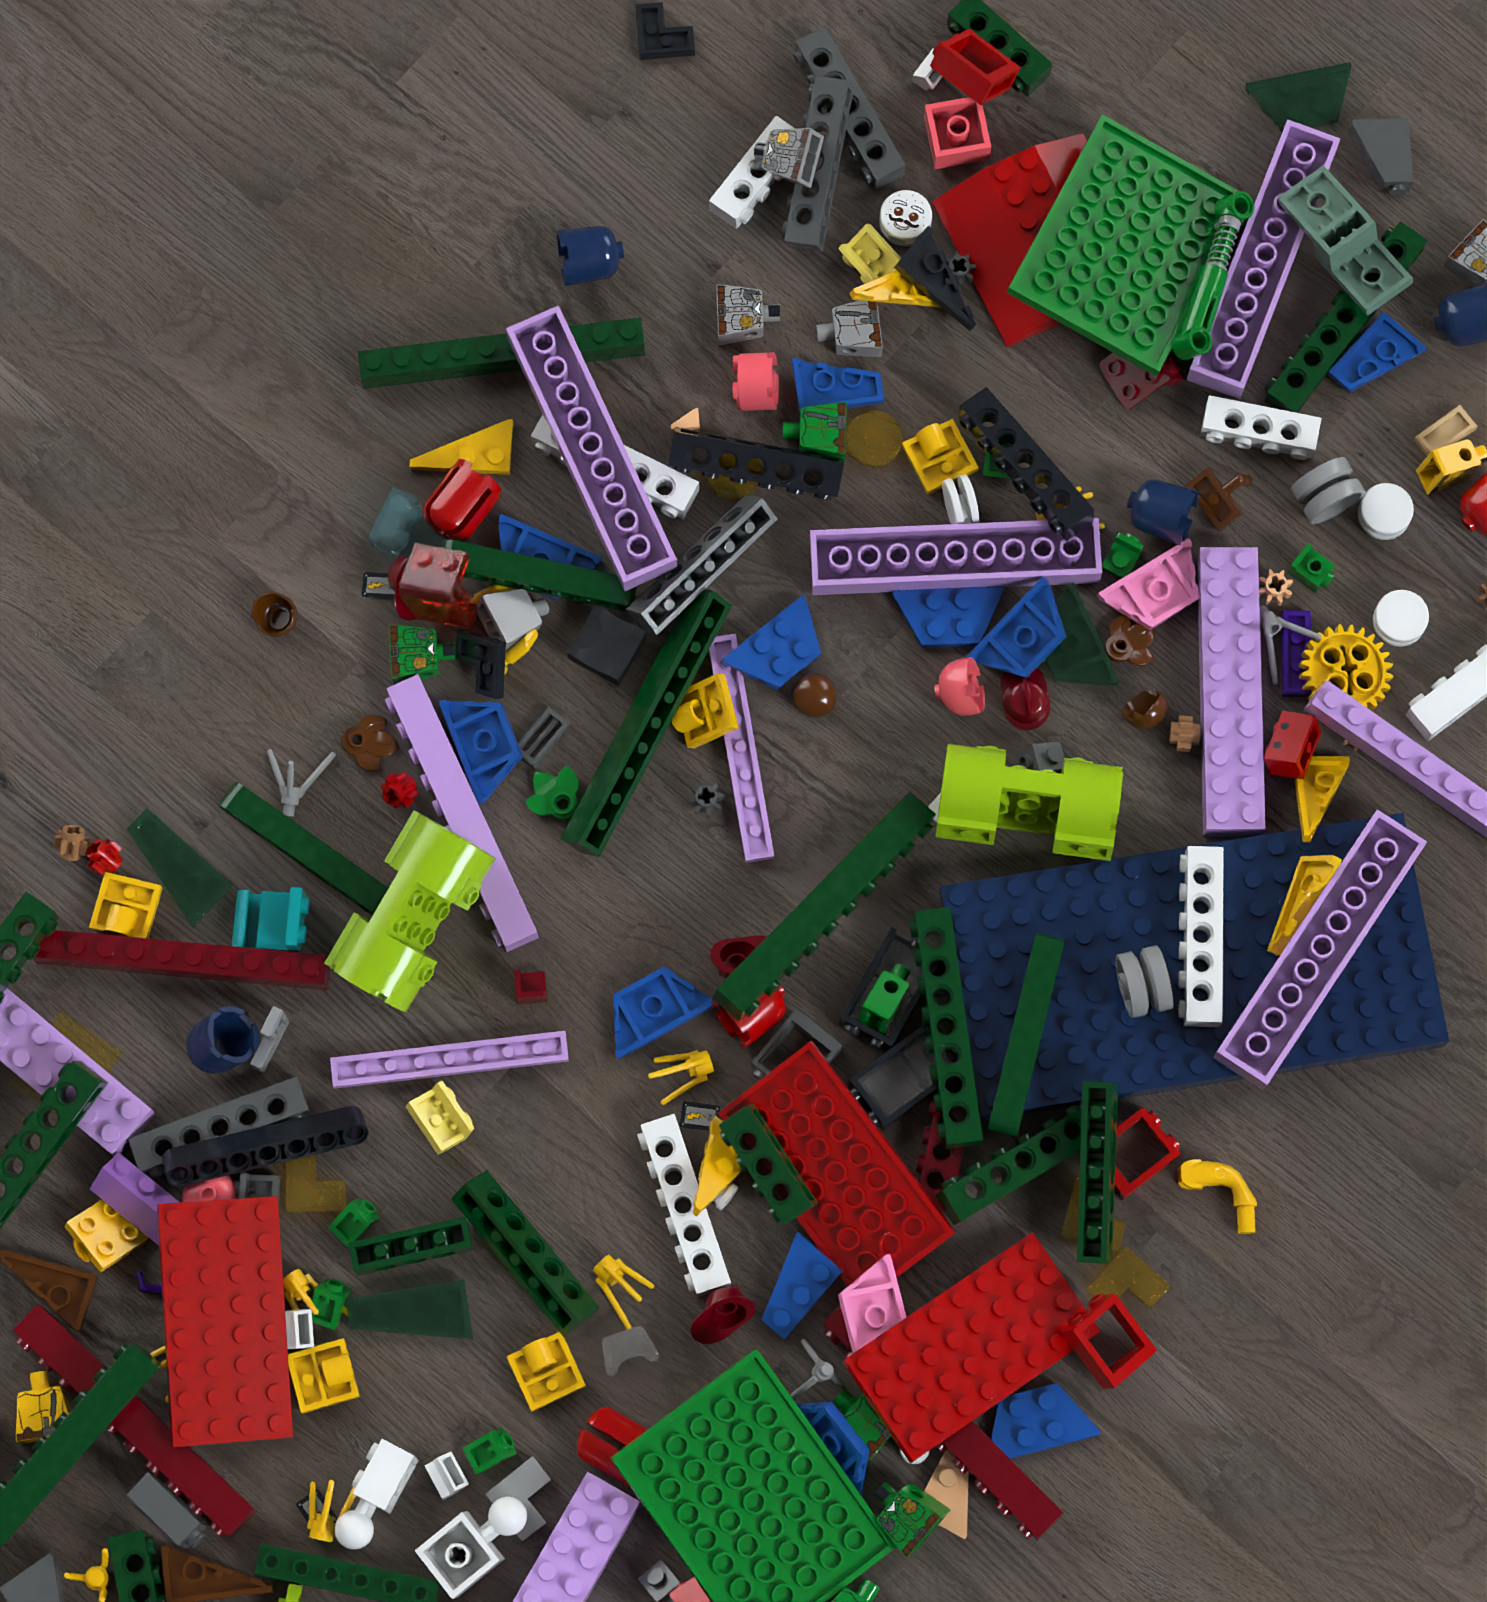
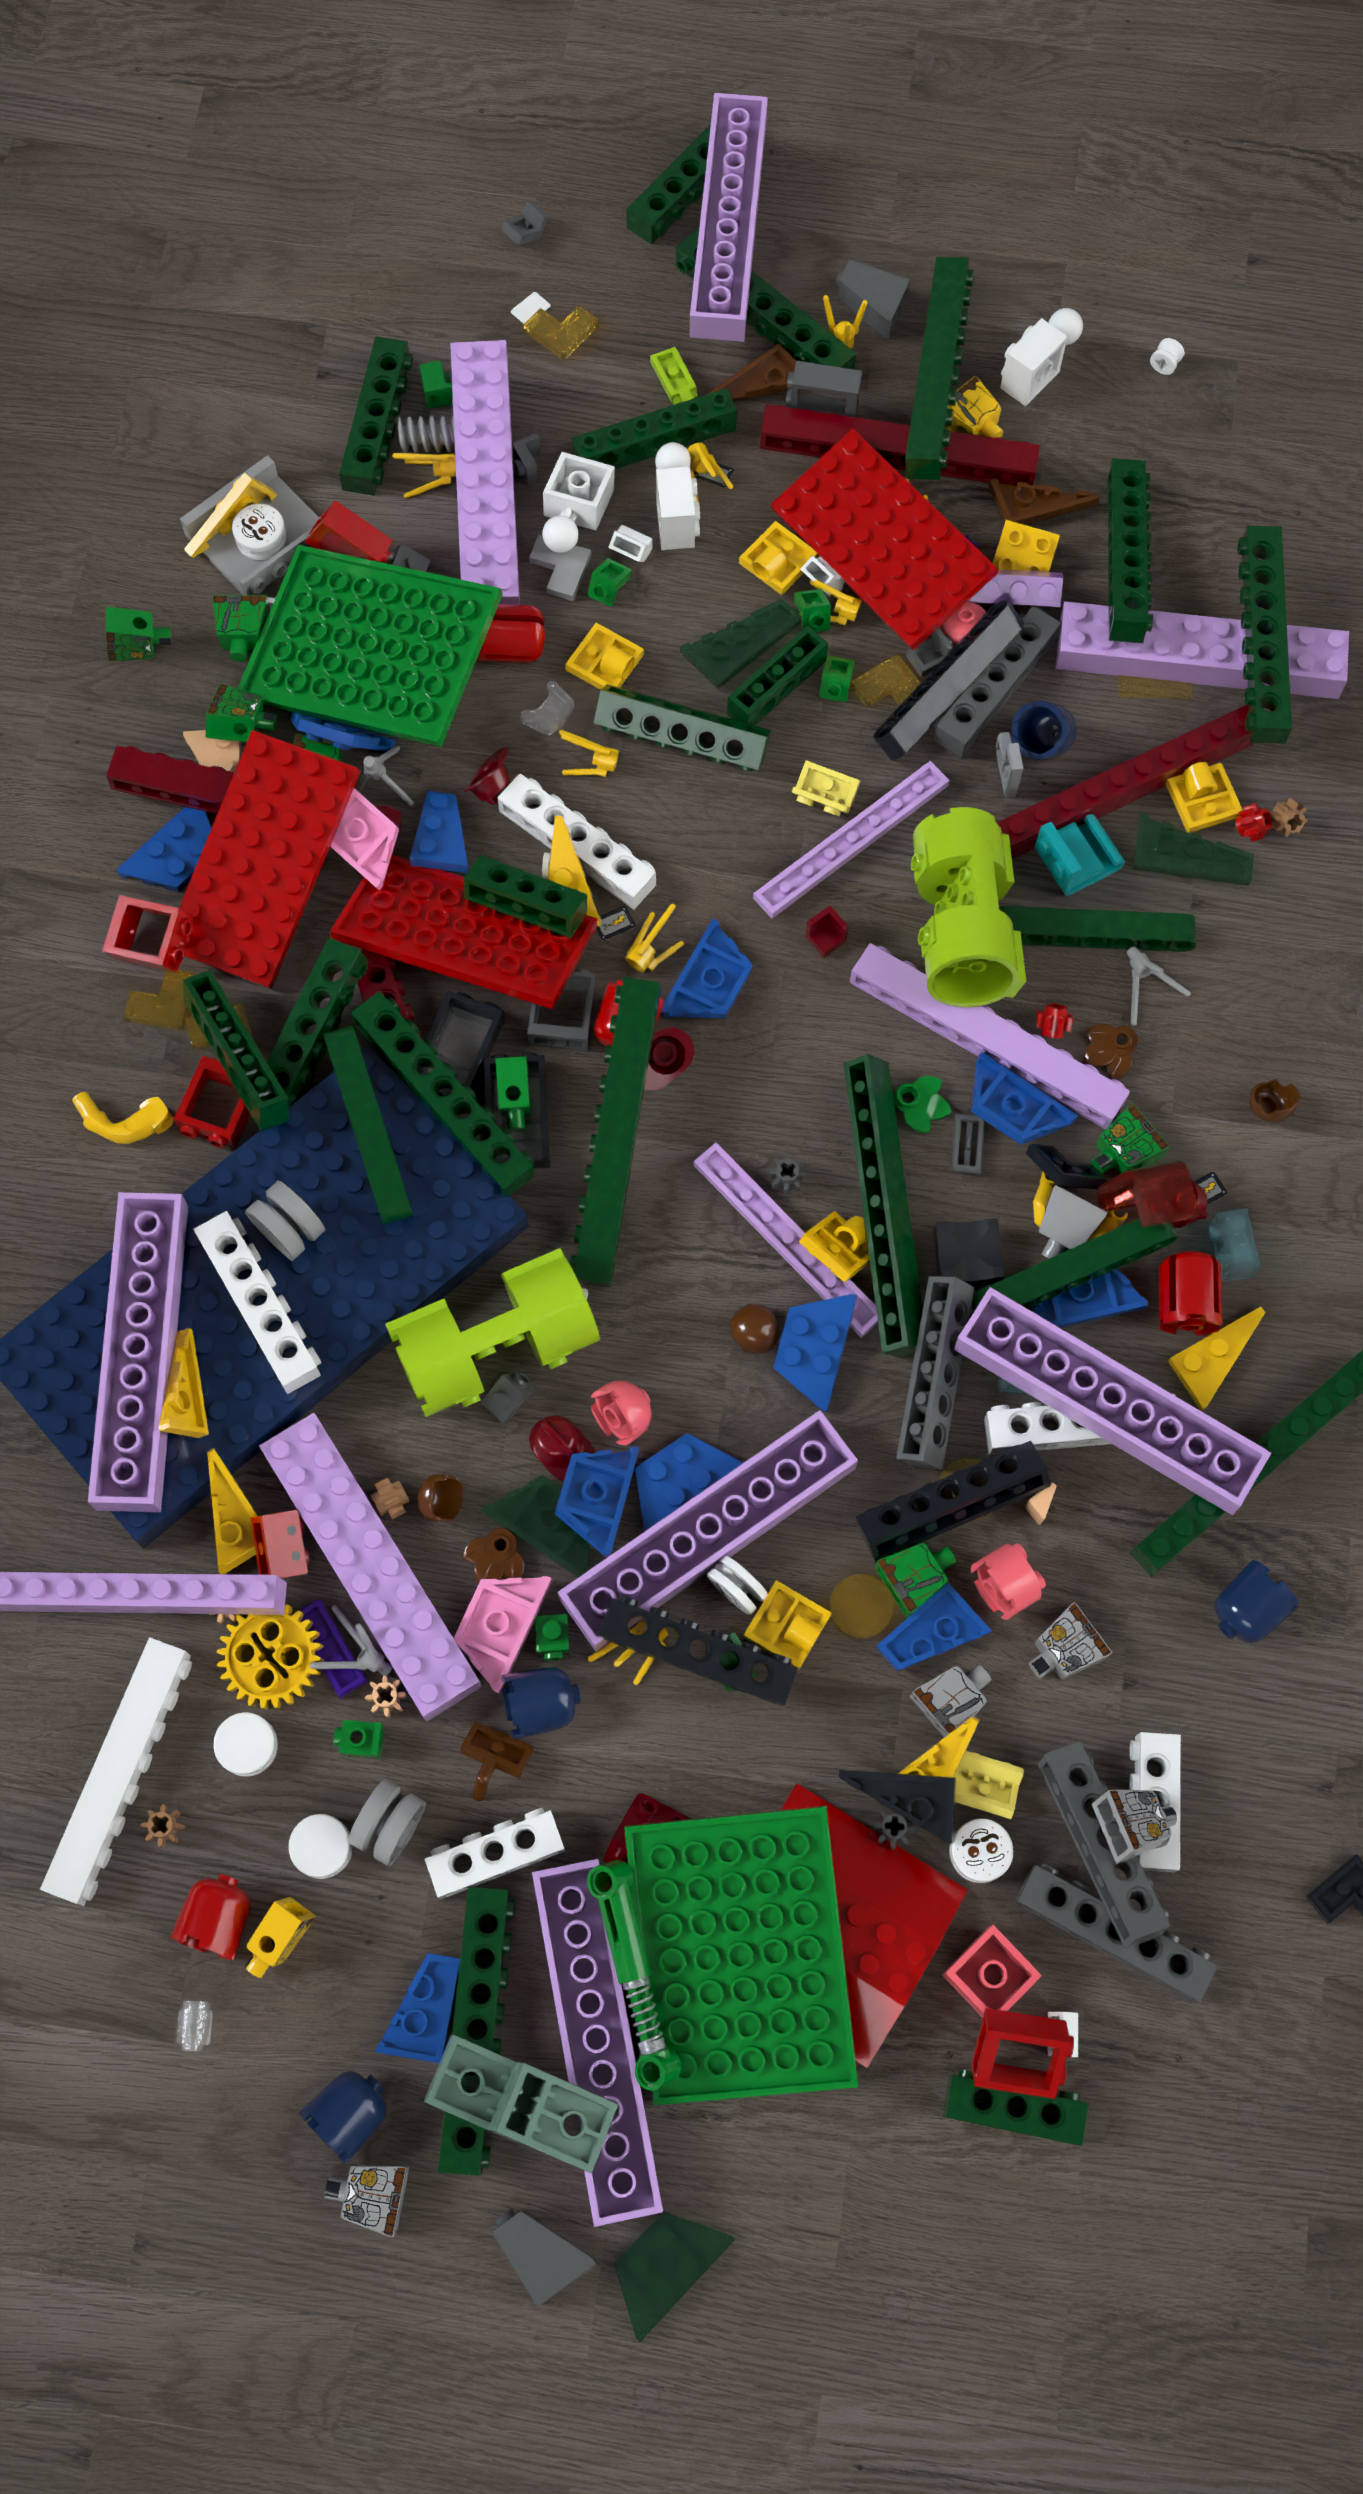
camera: 145 degrees right, 5 degrees down
tan tile [1414,405,1478,456] -> none

